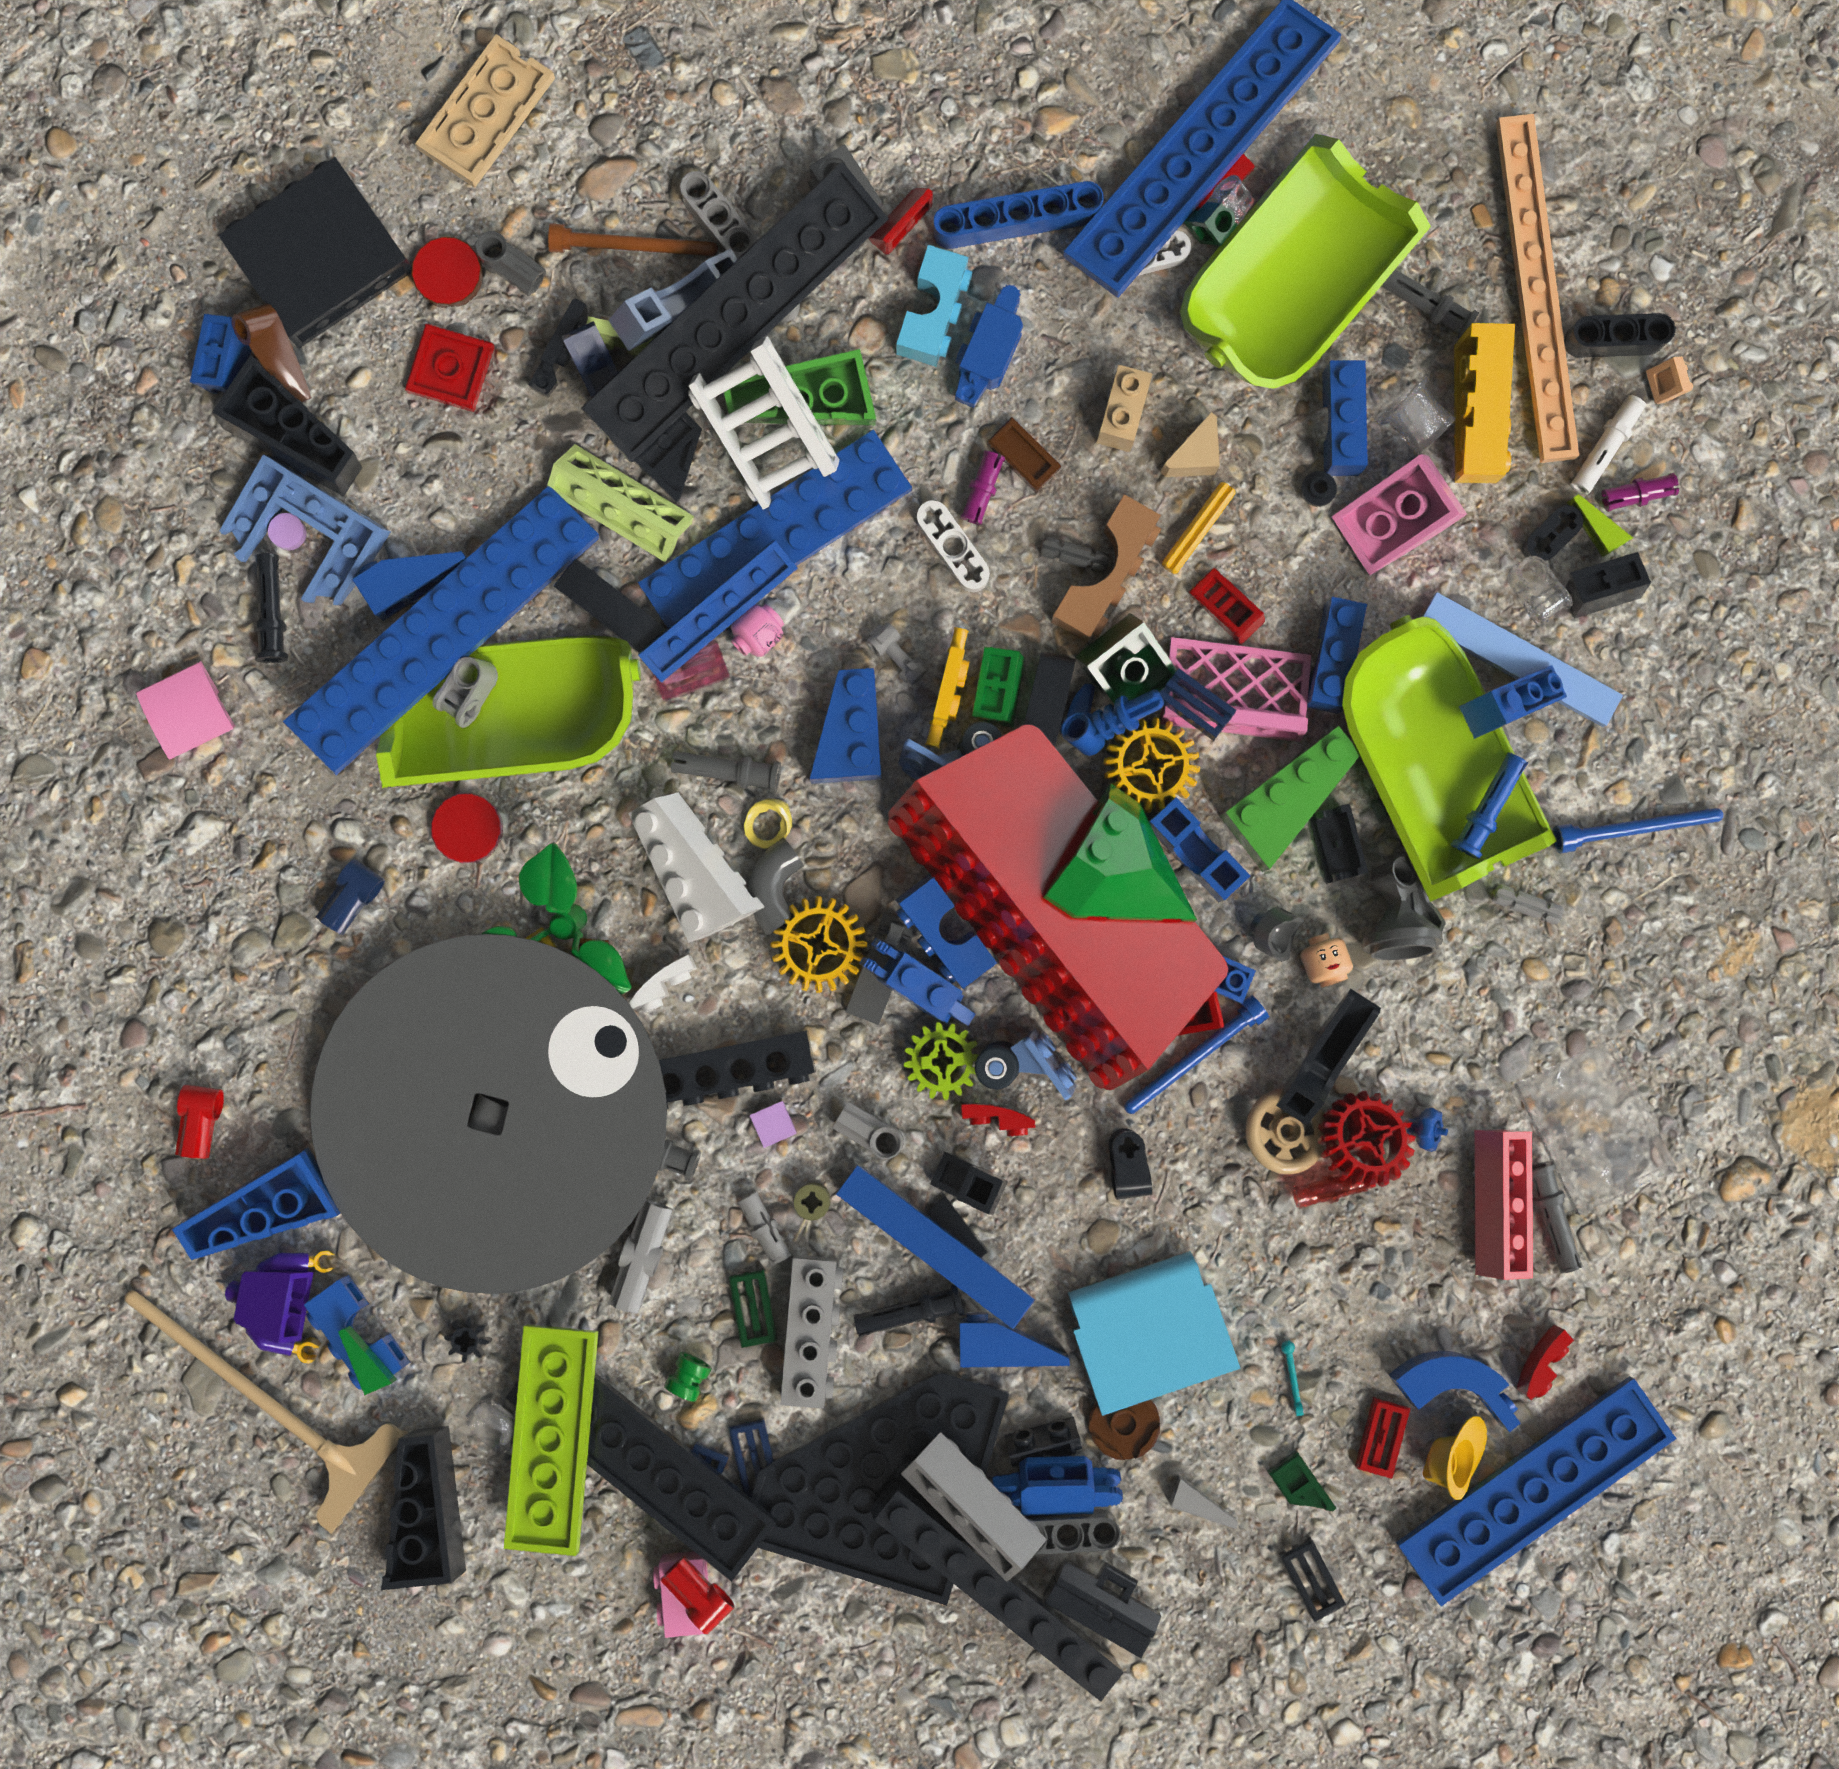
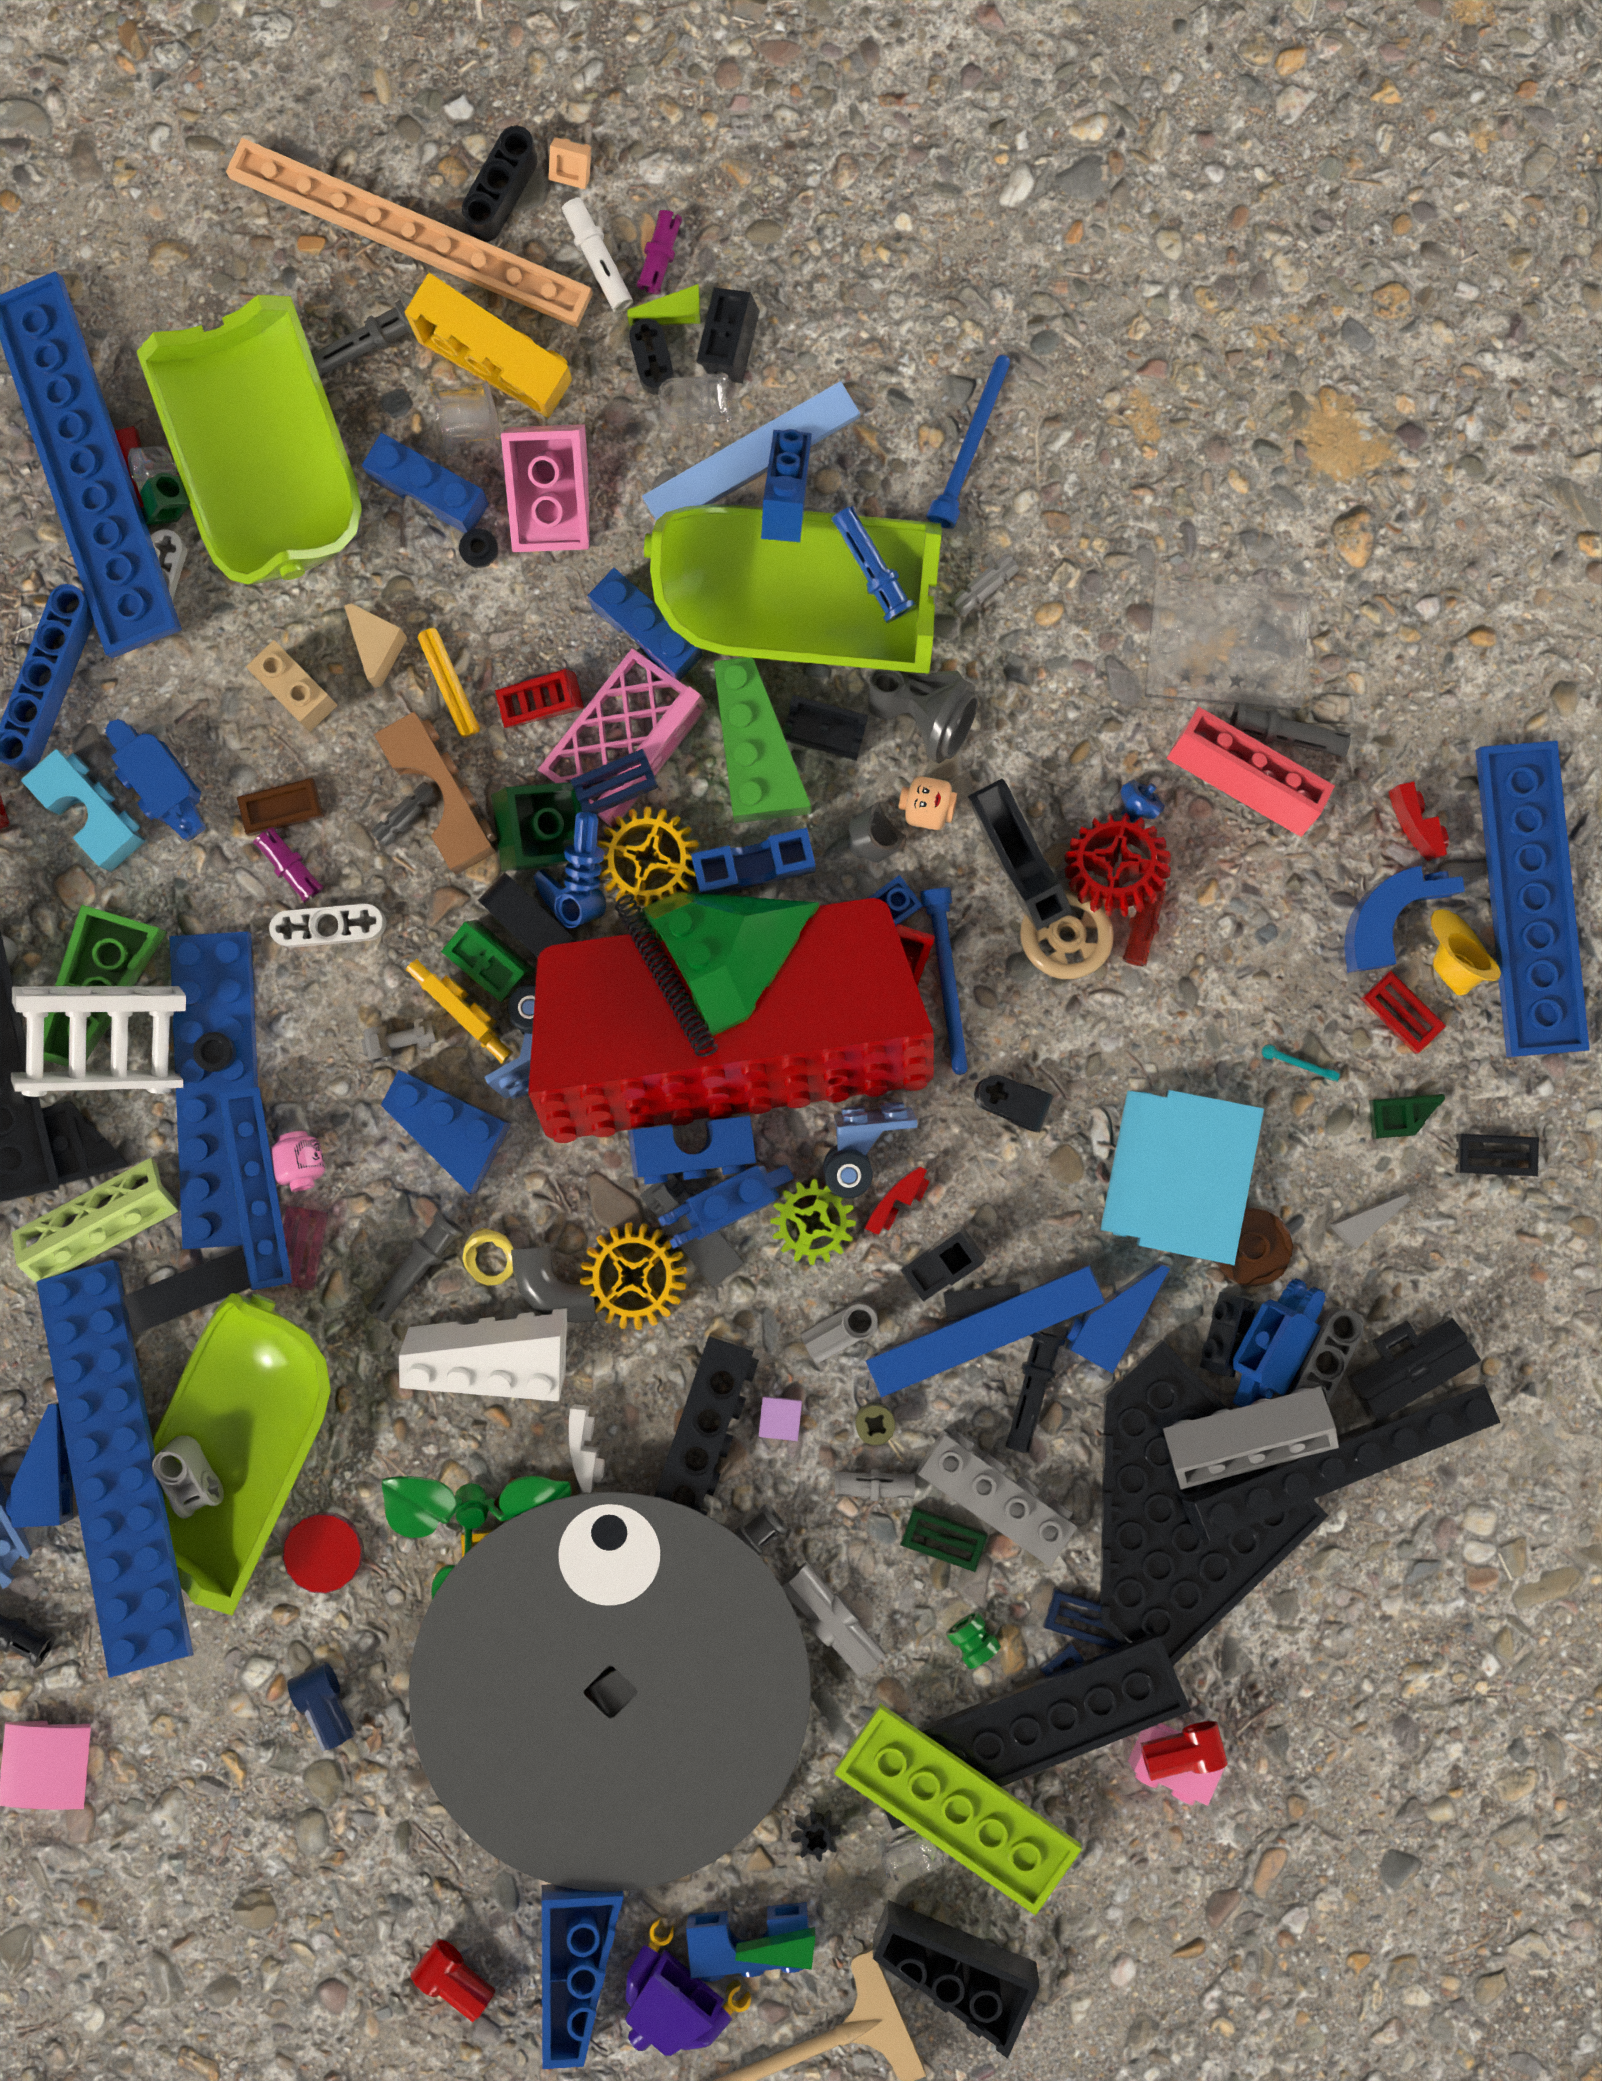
camera: 60 degrees left, 0 degrees up
none -> black tile [193,1032,236,1072]
none -> black piece [615,894,718,1057]

